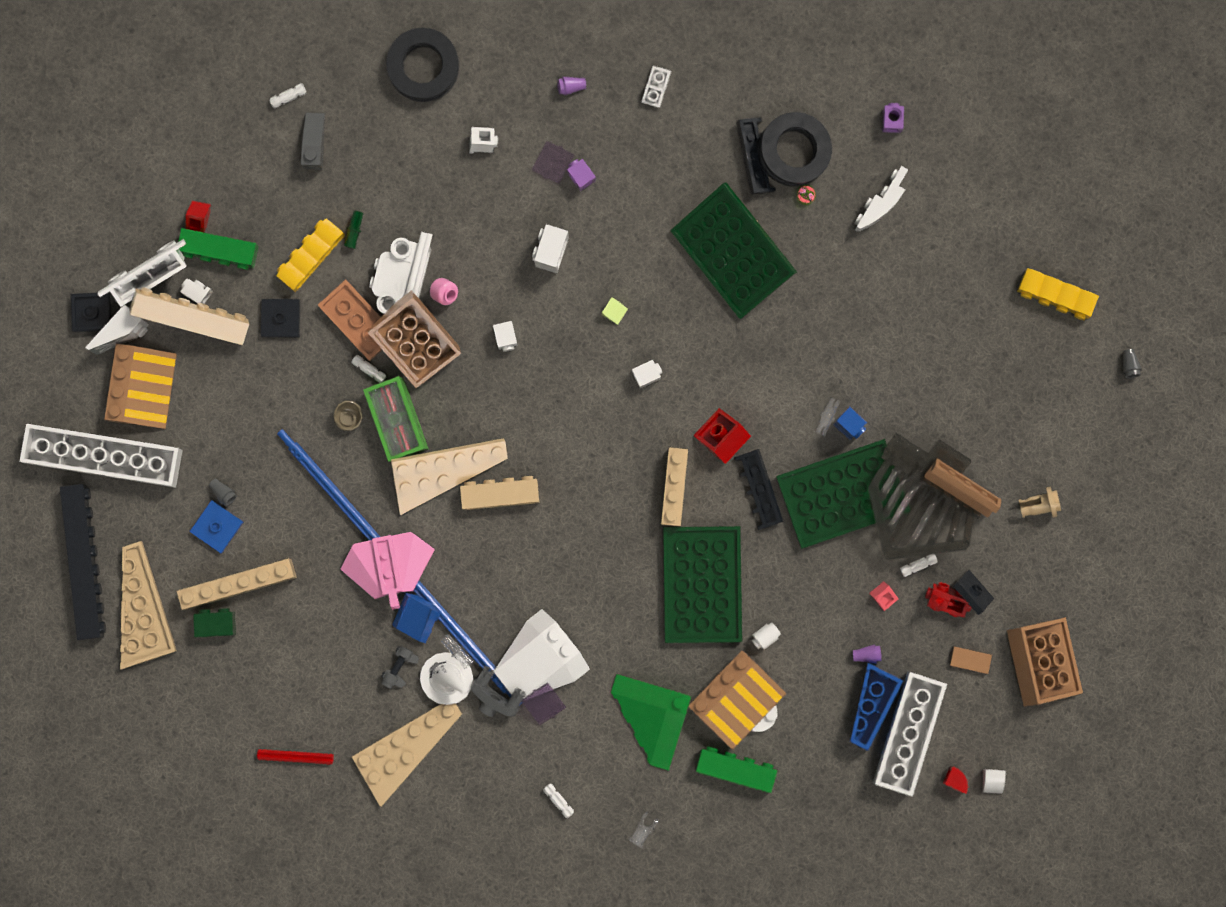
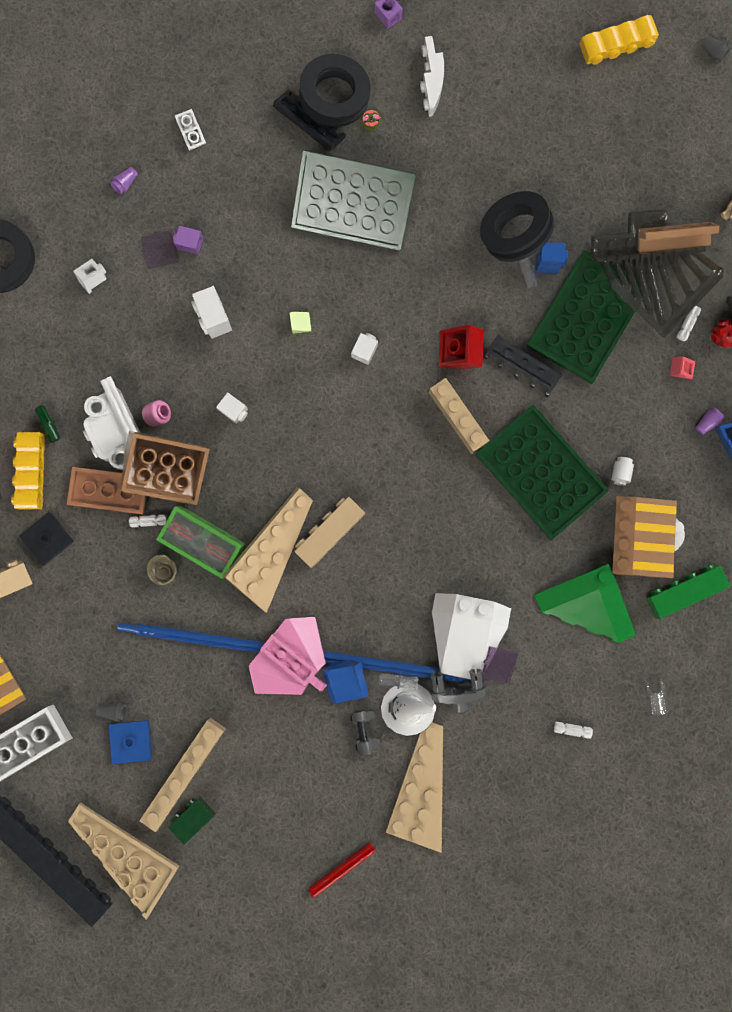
camera: 40 degrees left, 0 degrees up
none -> black tyre [480,191,554,262]

